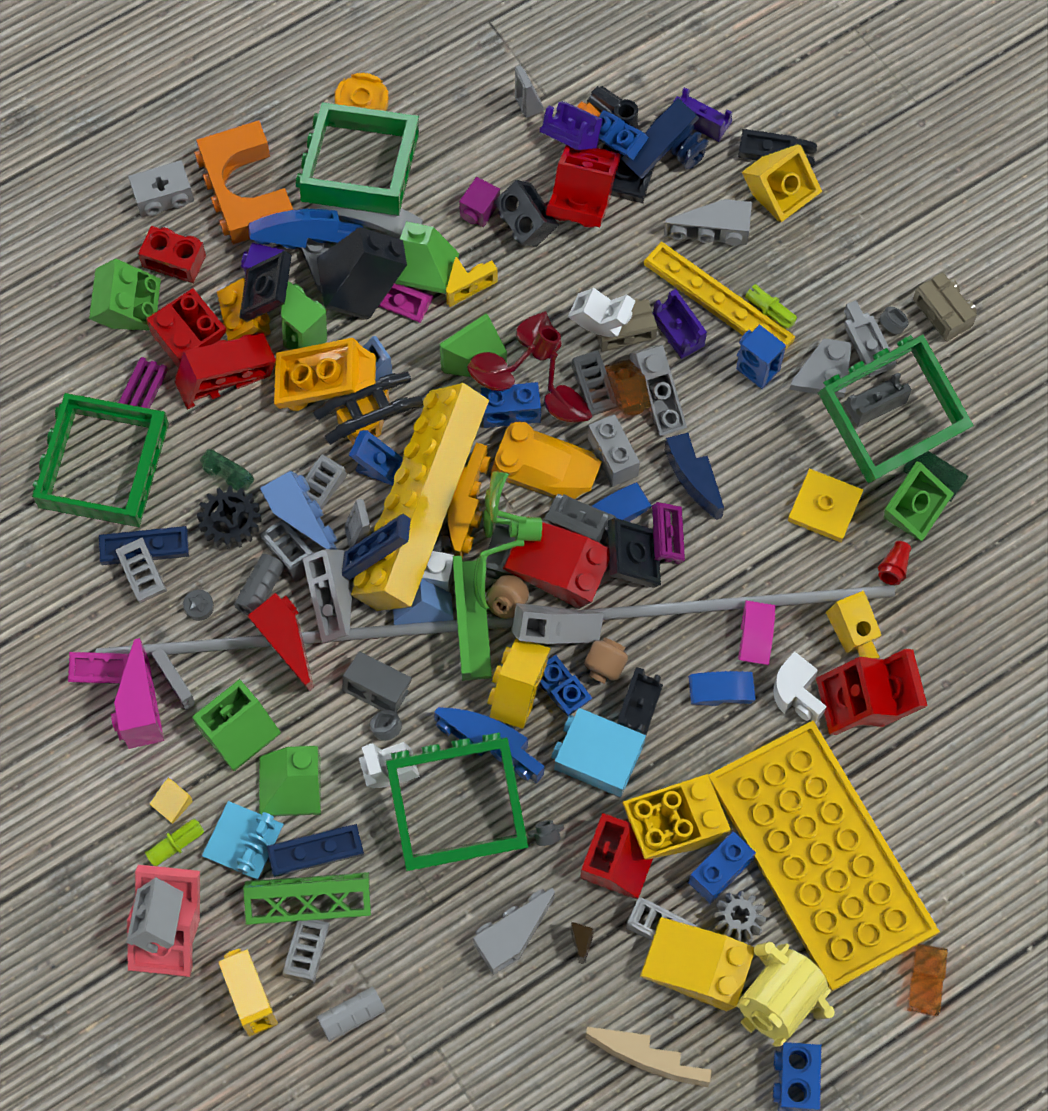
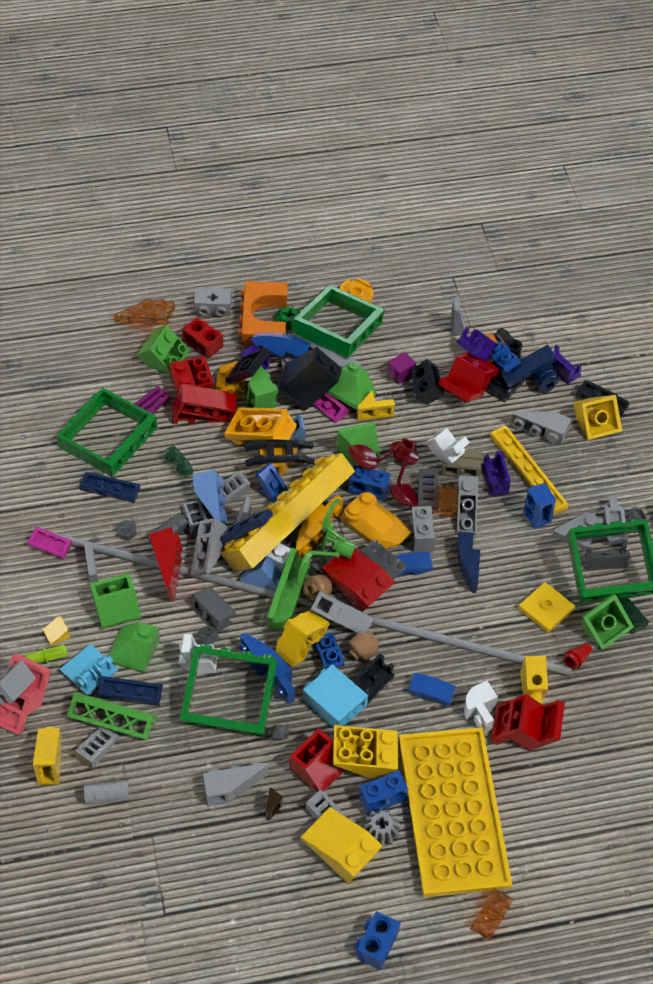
camera: 20 degrees right, 15 degrees down
dark pink slope [111,638,164,749] -> none
light grey slope [116,538,167,603] -> none
black gear [197,486,262,549] -> none
tan slope [586,1027,712,1087] -> none
black tile [608,518,661,588] -> none
magenta tile [652,502,685,564] -> none
light yellow container [737,942,835,1047] -> none
dark pink slope [738,600,775,665] -> none
lime axle [745,284,797,329] -> none
none -> clear orange wing [113,298,175,325]
none -> green gear [275,305,300,329]

